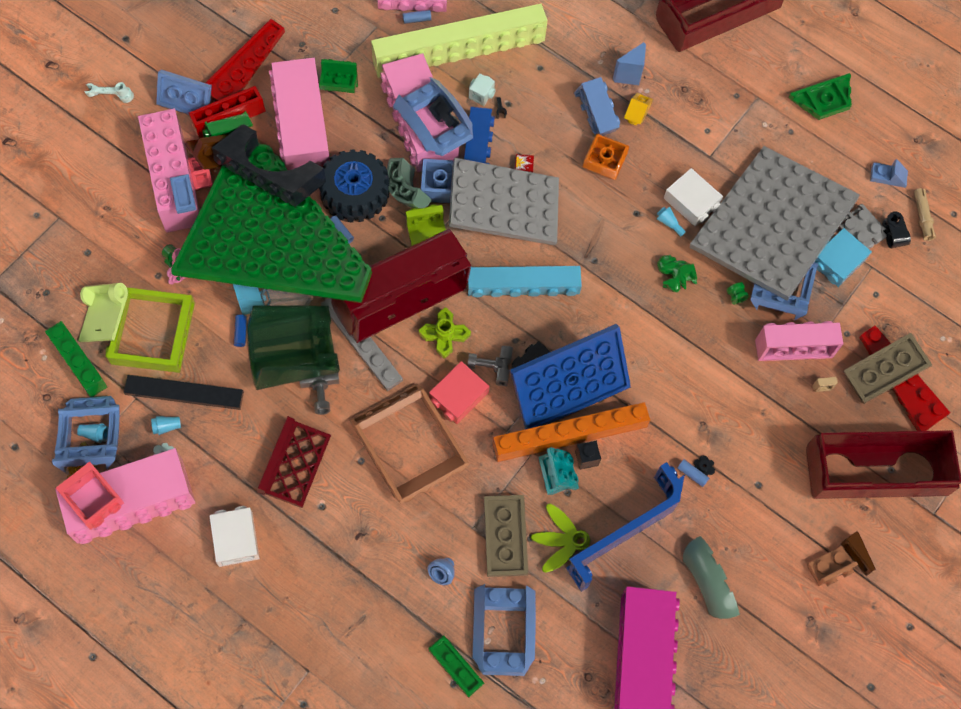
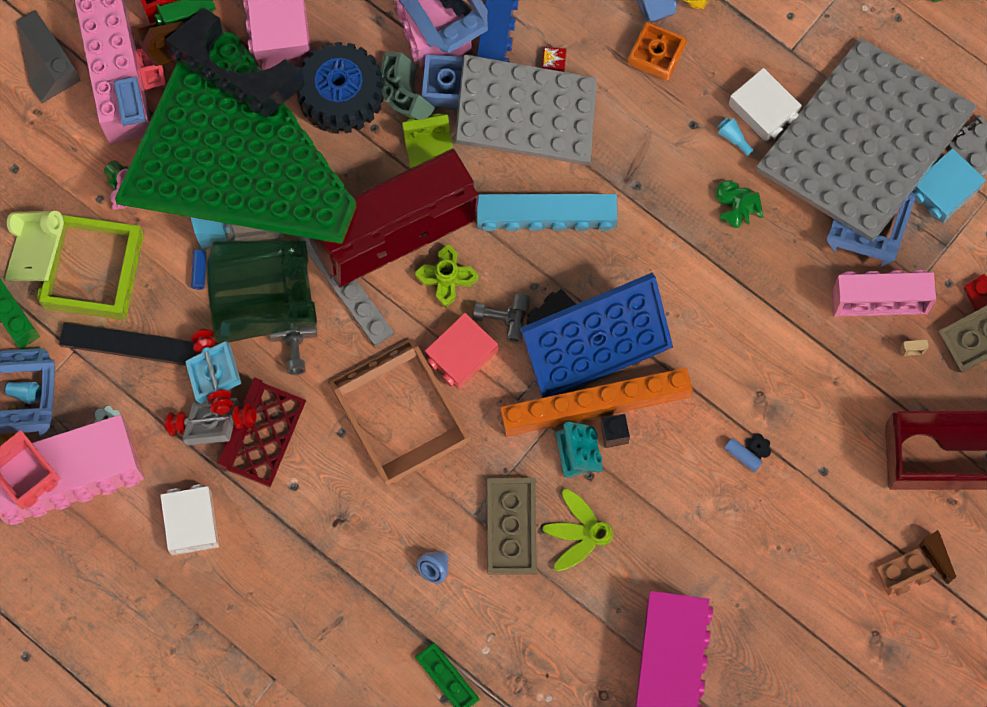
camera: 10 degrees right, 5 degrees up
medium azure cone [151,416,181,435] -> none
medium blue axle [330,216,354,244] -> none
medium blue wedge [472,584,536,676] -> none
blue panel [566,462,685,592] -> none
sand green brick [683,536,740,619] -> none
green wheel [726,282,750,305] -> none
none -> dark grey wedge [16,10,81,103]
none -> plate [164,398,257,446]
none -> medium azure plate [185,329,241,415]

